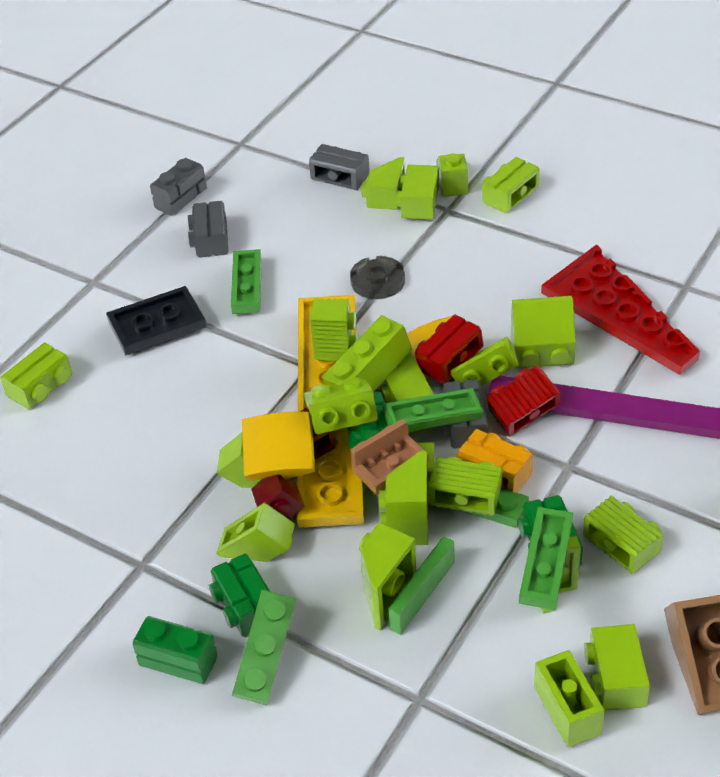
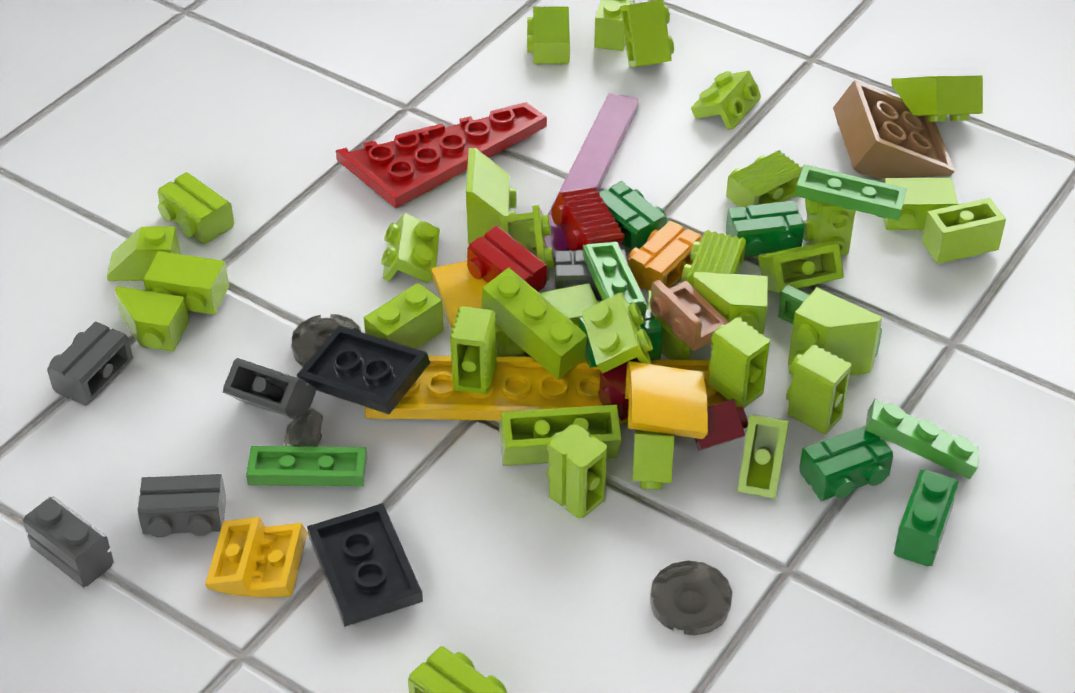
camera: 90 degrees left, 0 degrees up
none -> yellow slope [205,517,308,597]
none -> dark grey brick [223,358,316,423]
none -> clear smoke plate [284,408,323,447]
none -> black plate [297,325,431,414]
none -> lime brick [363,282,444,349]
none -> lime bracket [381,213,440,283]
none -> lime brick [499,405,622,466]
none -> lime brick [546,424,607,519]
none -> brick [599,181,667,251]
none -> clear smoke tile [650,560,733,636]
none -> lime brick [708,318,770,408]
none -> lime brick [758,242,844,293]
none -> lime brick [786,345,851,435]

